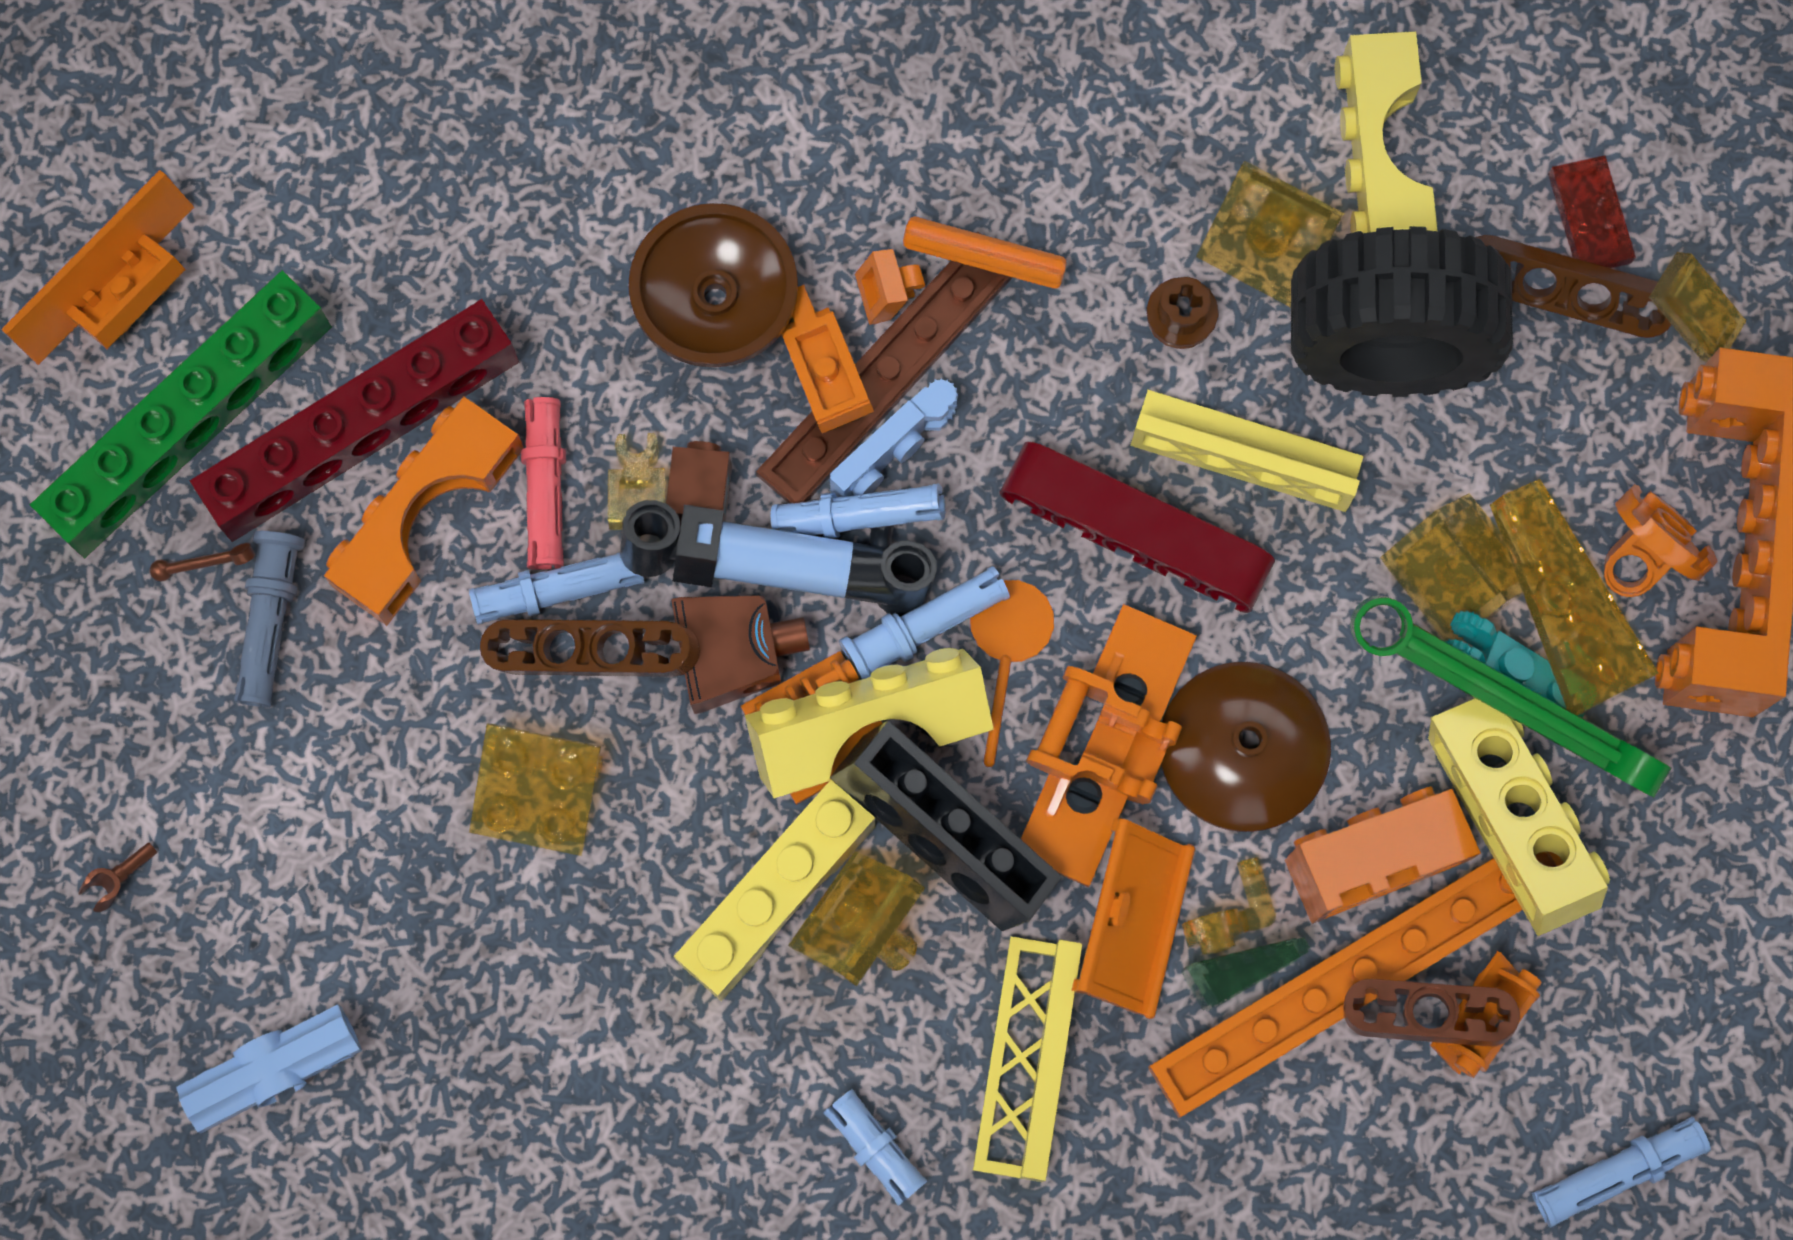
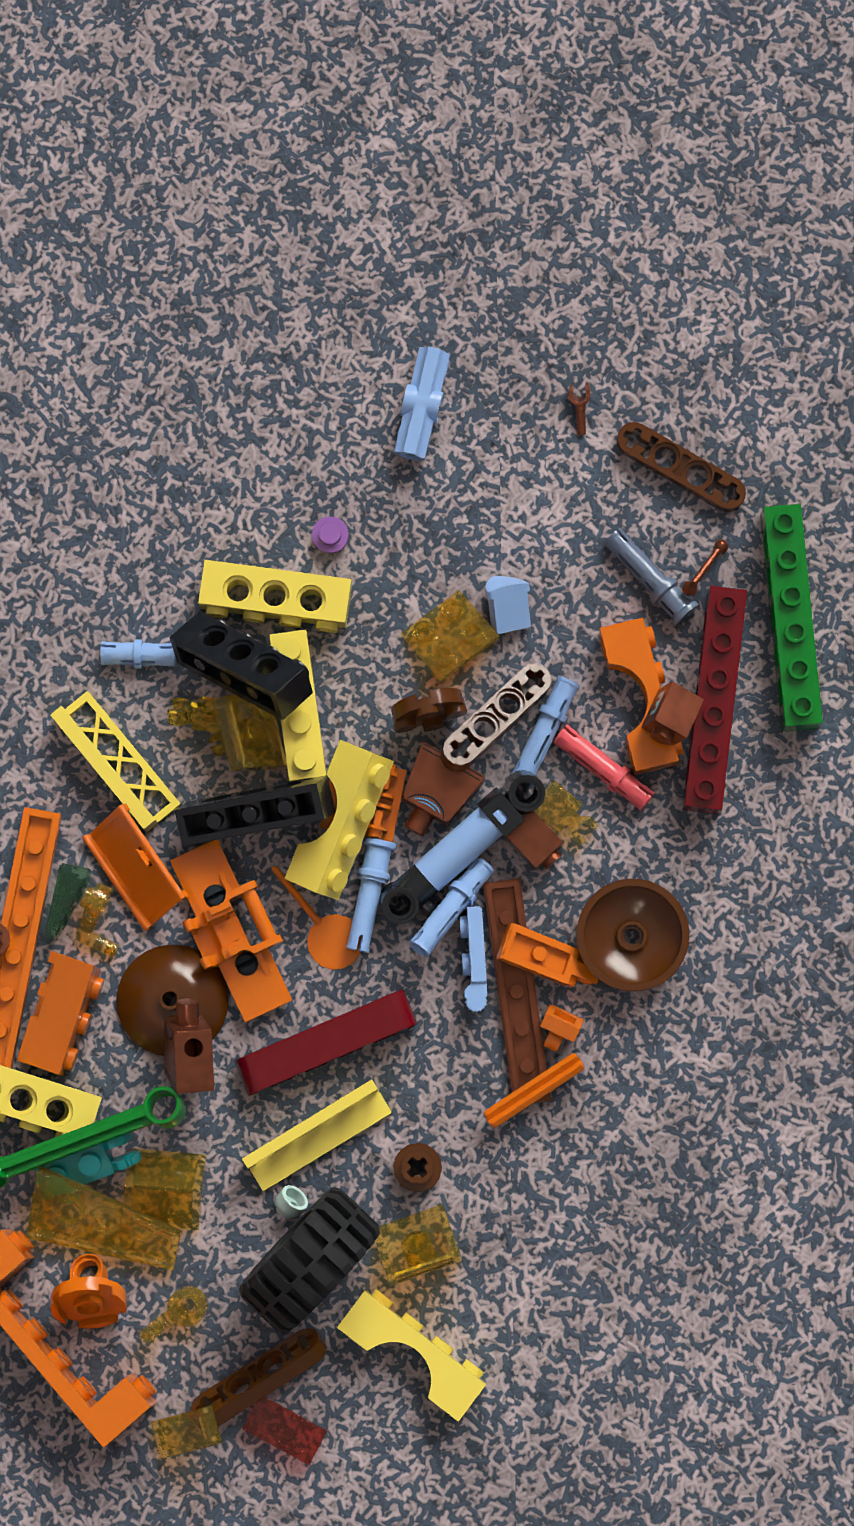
camera: 135 degrees right, 5 degrees up
none -> clear yellow plate [140,1286,208,1343]
none -> copper torso [164,998,214,1094]
none -> clear yellow plate [167,696,237,733]
none -> black brick [169,611,313,720]
none -> light yellow brick [198,560,352,633]
none -> light aqua hinge [275,1185,308,1219]
none -> medium lavender plate [312,516,349,554]
none -> reddish brown plate [391,688,467,733]
none -> light blue tile [485,576,531,635]
none -> reddish brown beam [617,422,746,512]
none -> copper brick [641,681,704,745]

